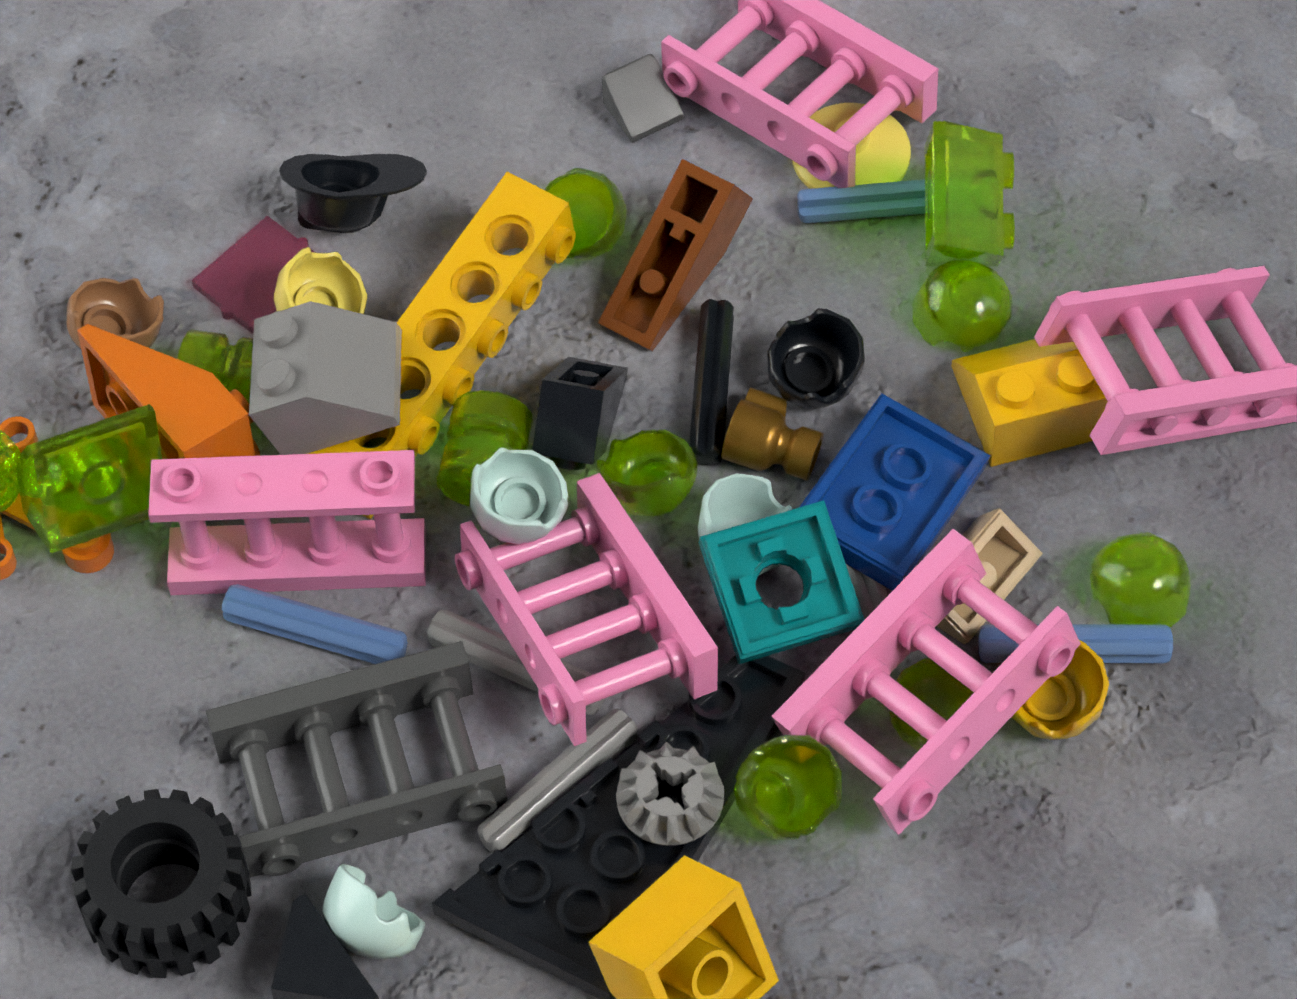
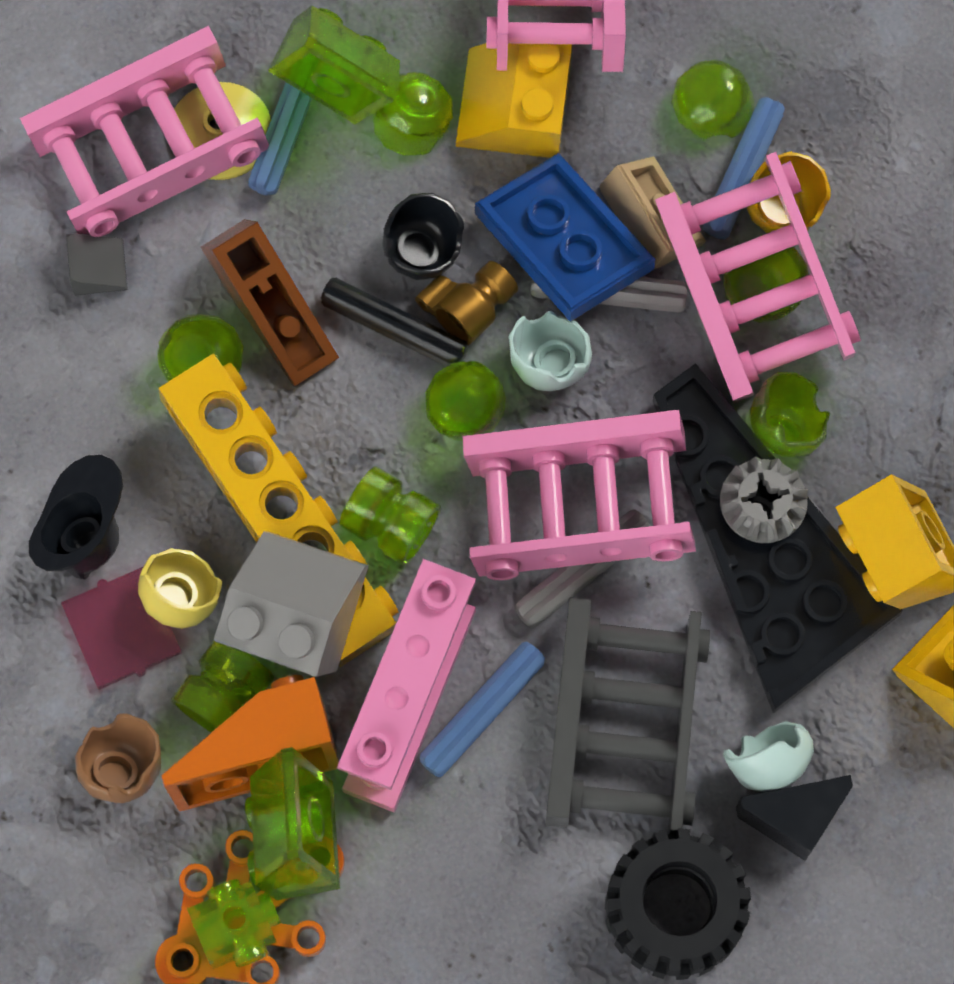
camera: 70 degrees left, 15 degrees up
light aqua hair [470,447,568,544] -> none
light grey axle [477,709,638,853] -> none
black slope [532,357,628,470] -> none
teal piece [698,500,865,664] -> none

